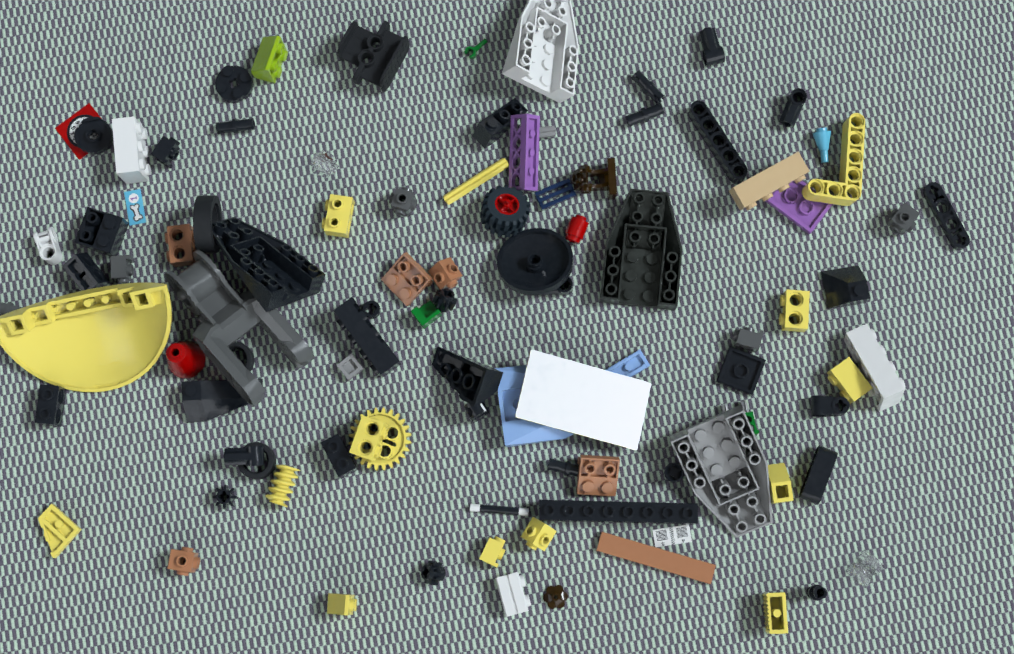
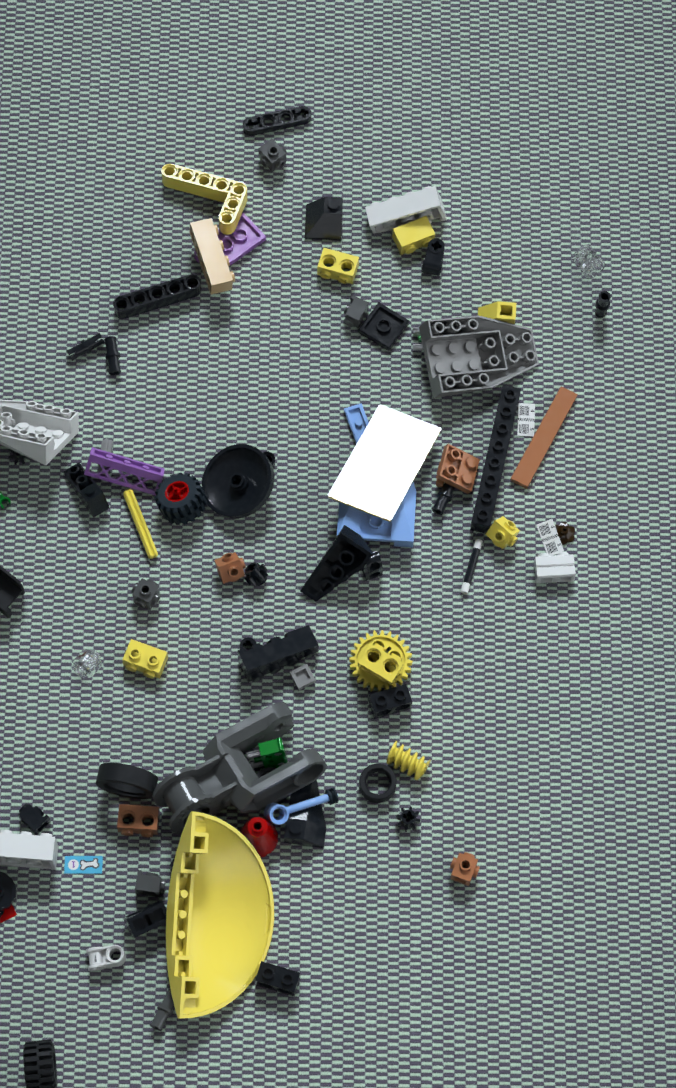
camera: 85 degrees left, 10 degrees down
light yellow wing [38,504,82,558] -> none
black slope [74,207,129,256] -> none
black wedge [212,217,326,312] -> none
black pin [216,118,255,135] -> none
black piece [224,446,264,466] -> none
light yellow slope [327,593,357,615] -> none
nougat plate [381,252,434,306] -> none
green panel [411,301,442,329] -> none
black gear [421,560,446,586] -> none
light yellow brick [479,536,506,568] -> none
dark blue tile [534,178,576,211] -> none
red brick [565,214,589,244] -> none
dark brown tile [572,158,617,200] -> none
pearl dark grey wedge [599,189,682,310] -> none
black wheel [664,462,684,483] -> none
black piece [699,27,725,67] -> none
light yellow brick [762,592,788,634] -> none
black piece [778,88,807,128] -> none
black beam [799,445,838,505] -> none
medium azure cone [812,128,831,163] -> none
none -> green piece [246,737,288,769]
none -> light blue piece [264,788,339,825]
none -> white sticker [536,519,564,556]

